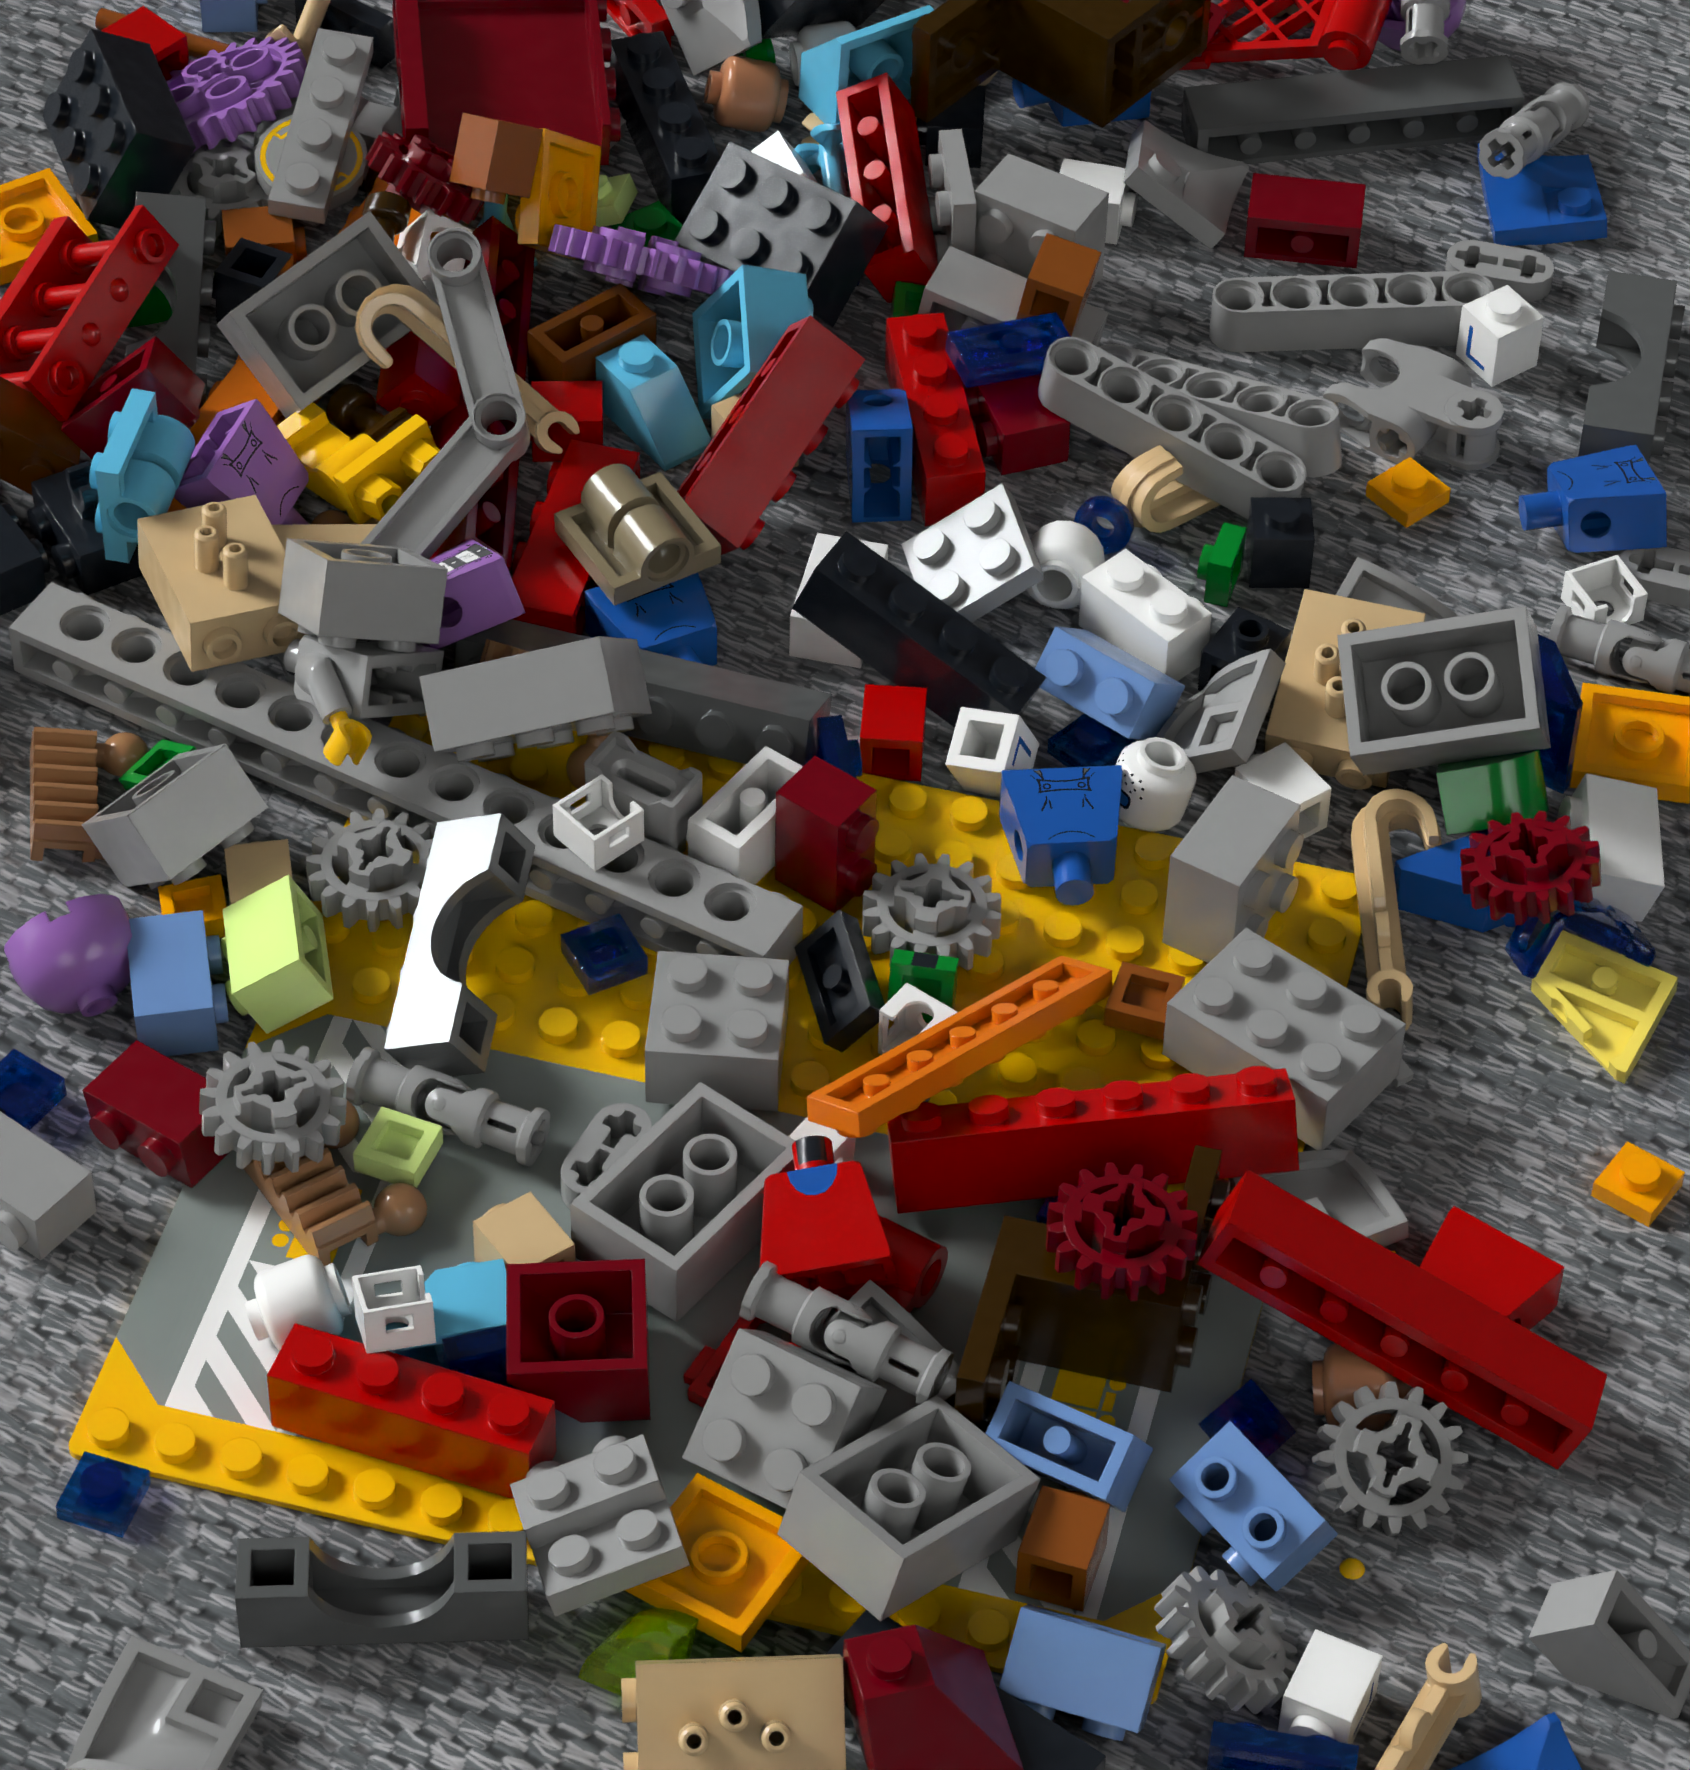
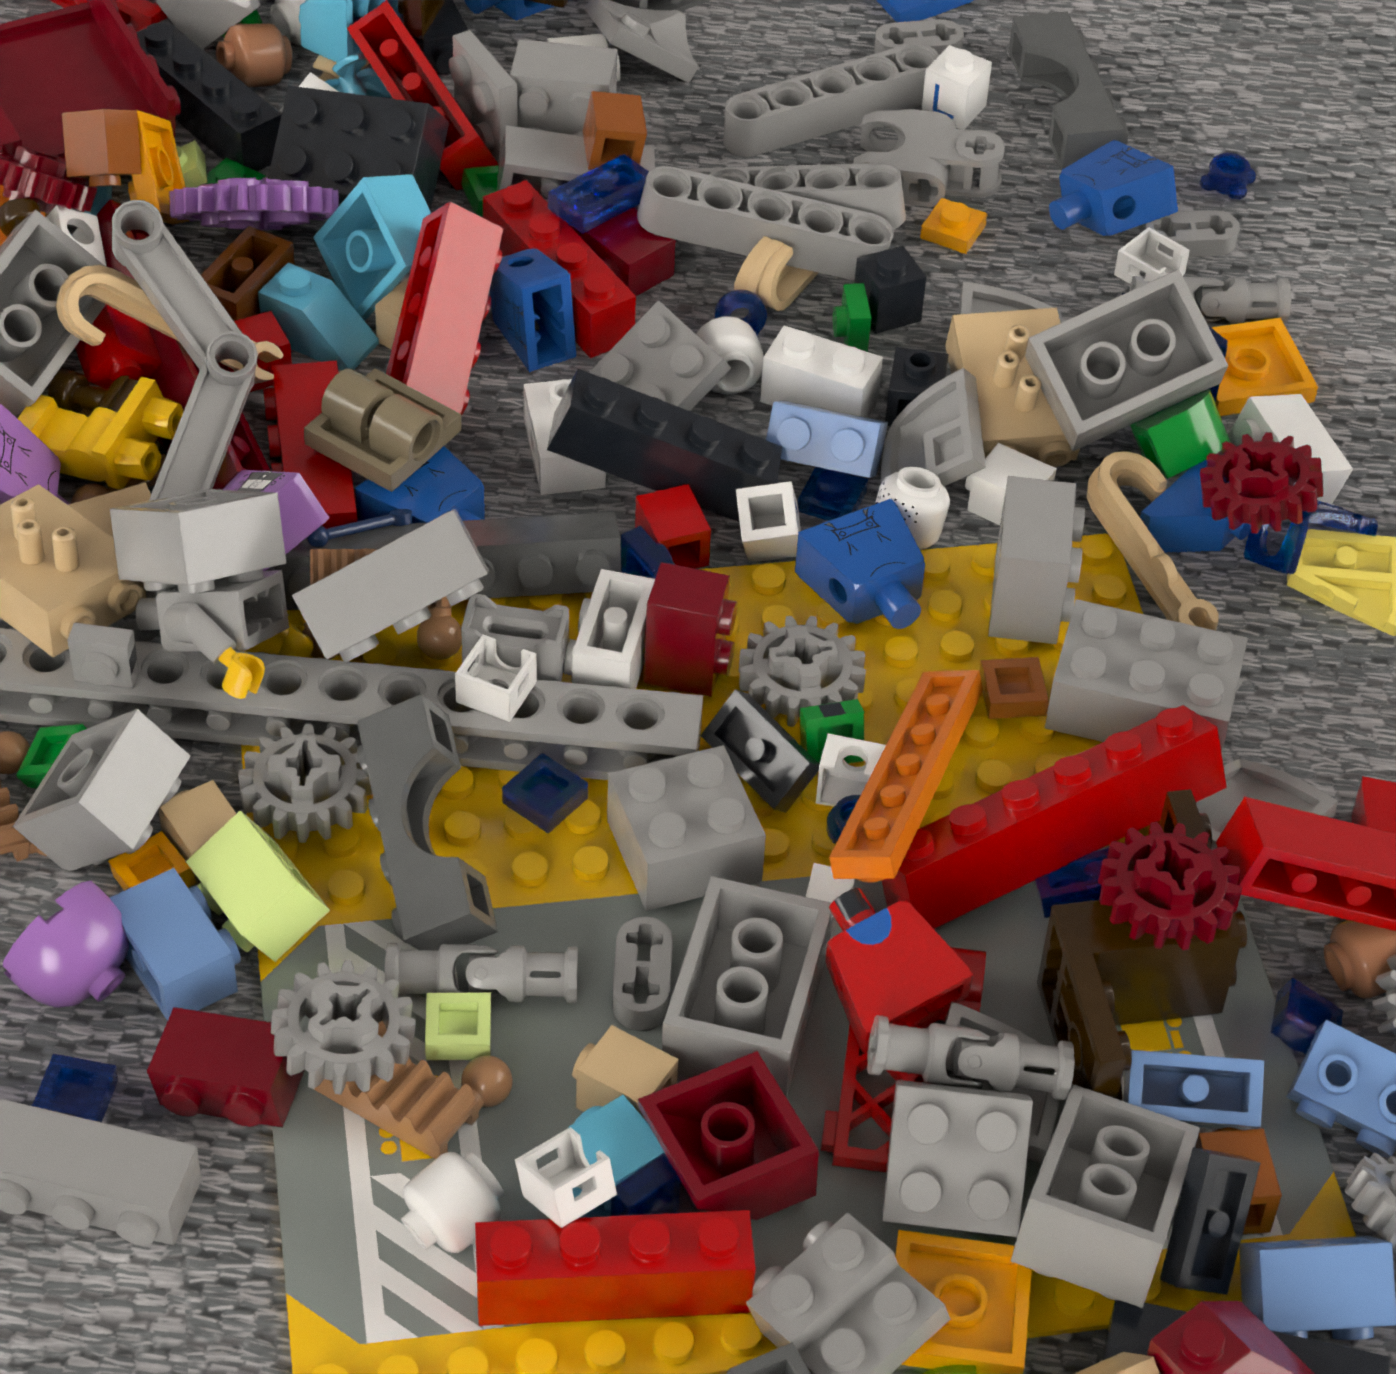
camera: 25 degrees left, 0 degrees up
dark red brick [1244,173,1366,269] -> none
none -> light grey plate [67,623,139,688]
none -> dark blue hinge [307,509,412,548]
none -> black plate [1160,1147,1260,1295]

